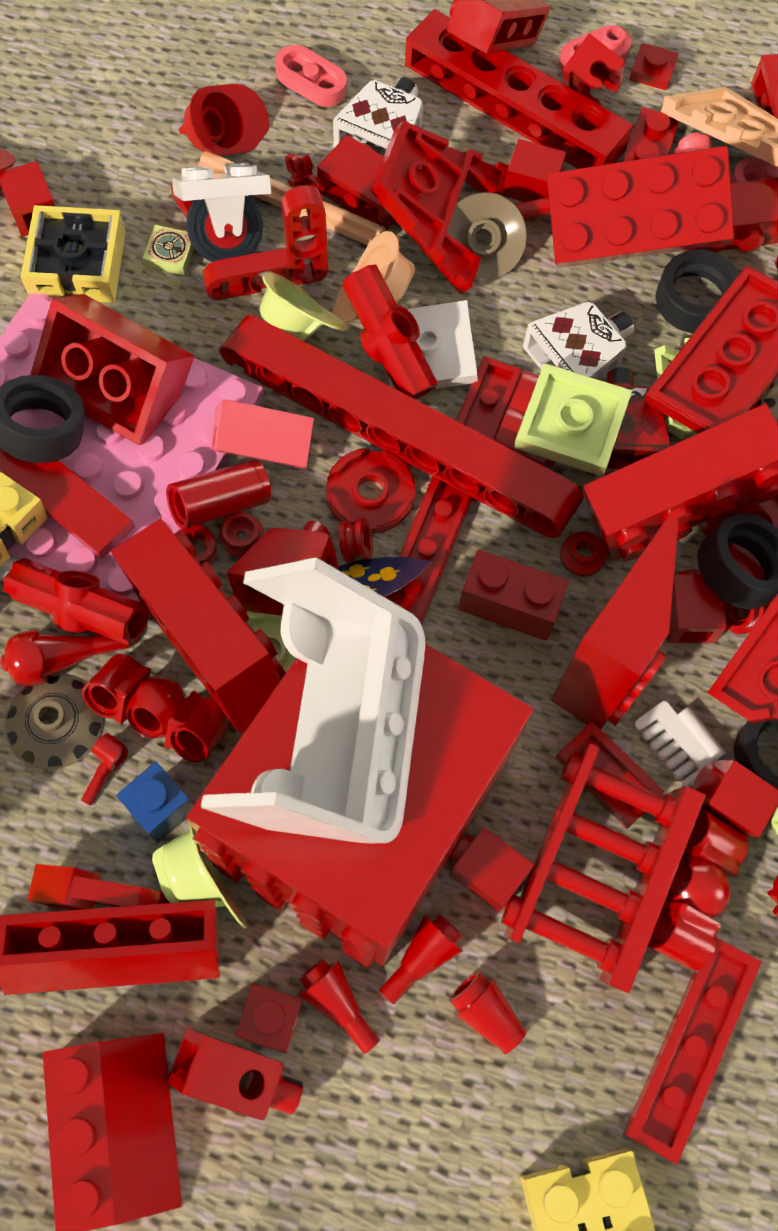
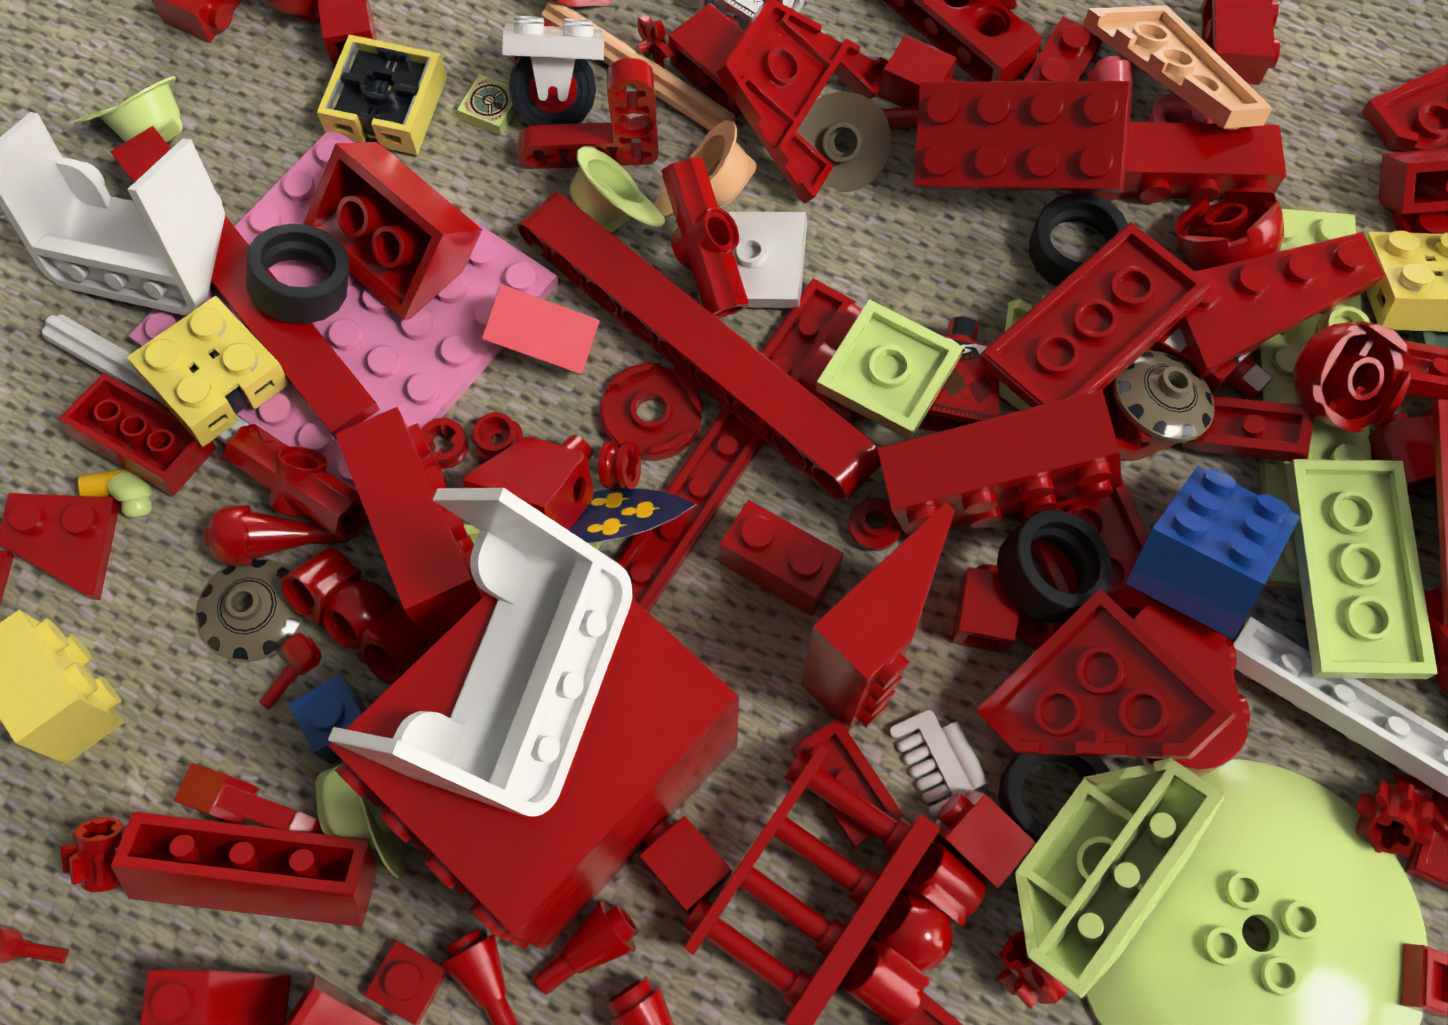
camera: 15 degrees right, 0 degrees up
red pin [166,459,271,529] -> none
white torso [523,302,634,381] -> none

